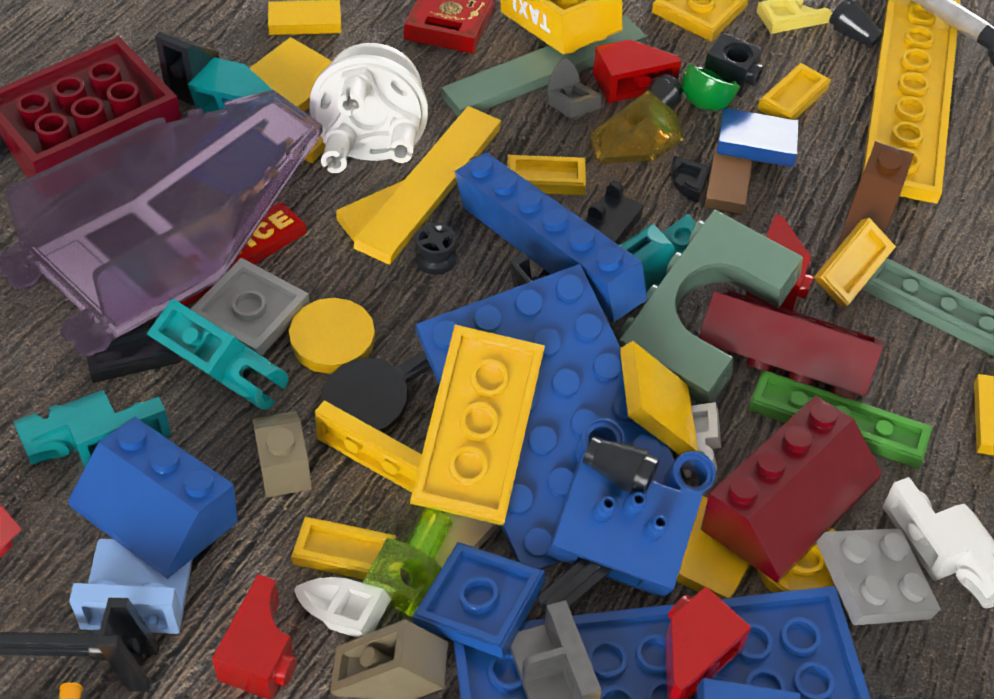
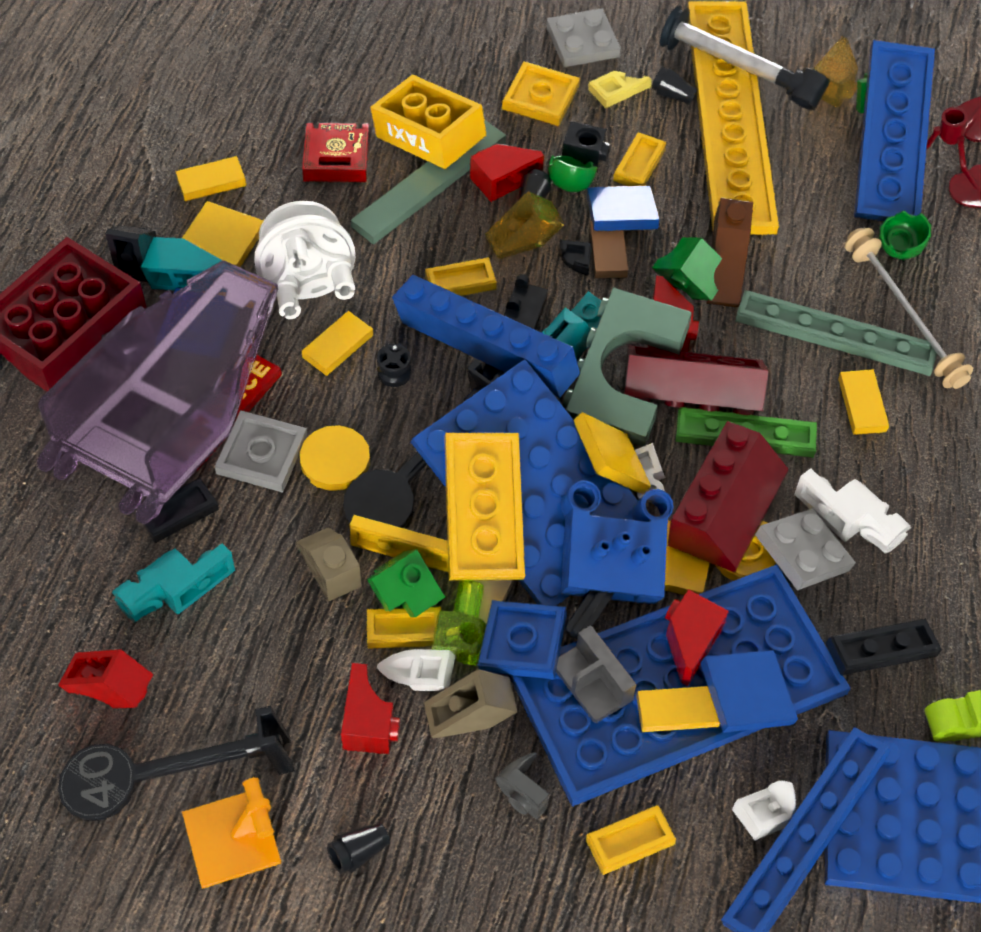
camera: 15 degrees left, 5 degrees up
blue slope [68,417,238,579] -> none
light blue bracket [69,539,193,634] -> none
teal plate [147,298,288,410] -> none
yellow tile [354,106,502,265] -> none
dark grey plate [547,57,601,119] -> none
black cone [583,436,660,495] -> none
yellow tile [814,218,896,306] -> none
none -> green brick [367,549,445,617]
none -> green brick [652,237,722,301]

